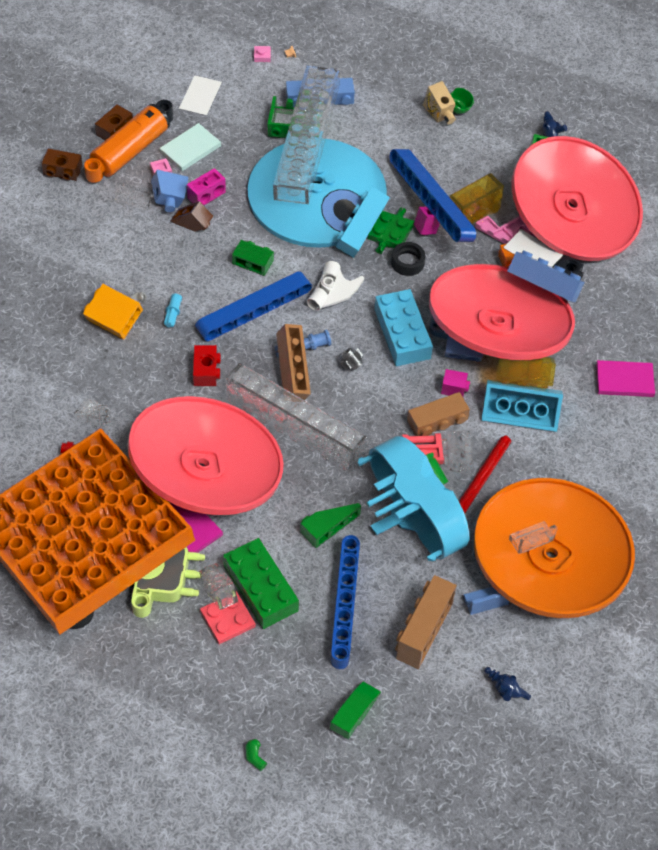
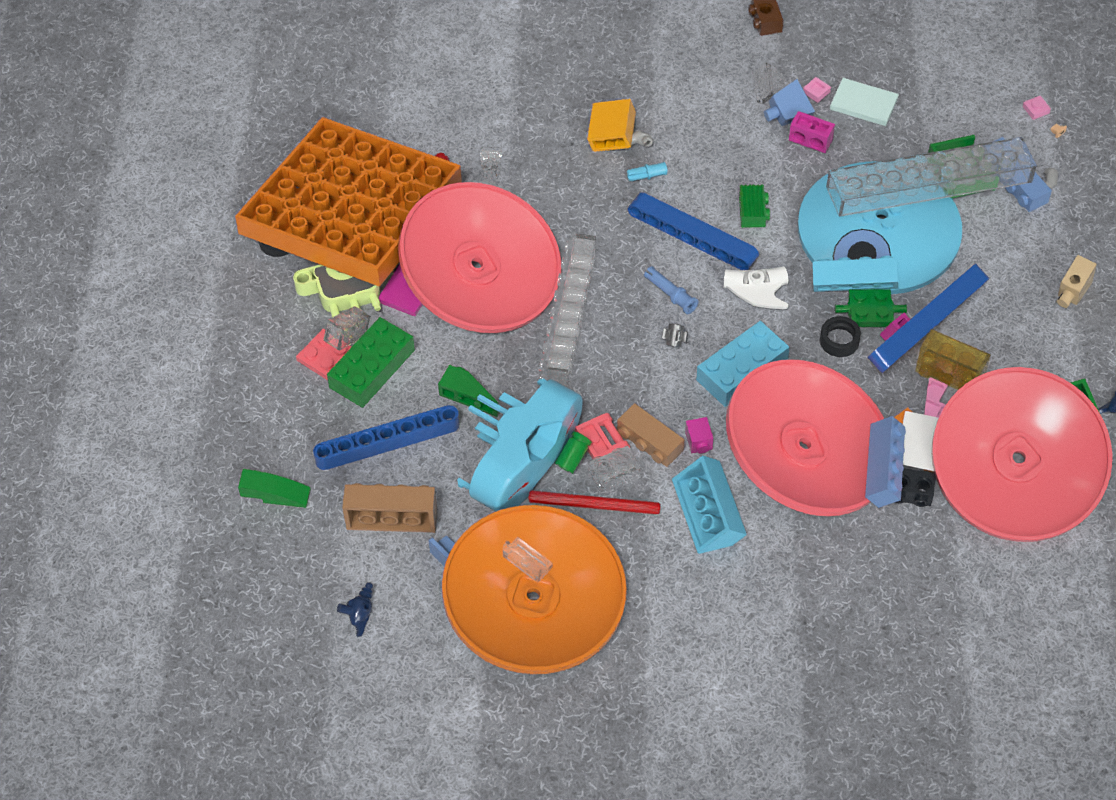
camera: 70 degrees right, 0 degrees up
orange piece [84,100,173,183] -> none
reddish brown brick [95,104,133,140] -> none
reddish brown slope [170,201,213,232] -> none
white sticker [179,75,222,115] -> none
red brick [193,345,221,386] -> none
green arm [245,739,267,771] -> none
medium nougat brick [276,324,311,403] -> none
green hair [450,87,474,114] -> none
clear yellow brick [495,357,556,389] -> none
dark pink tile [596,360,655,397] -> none

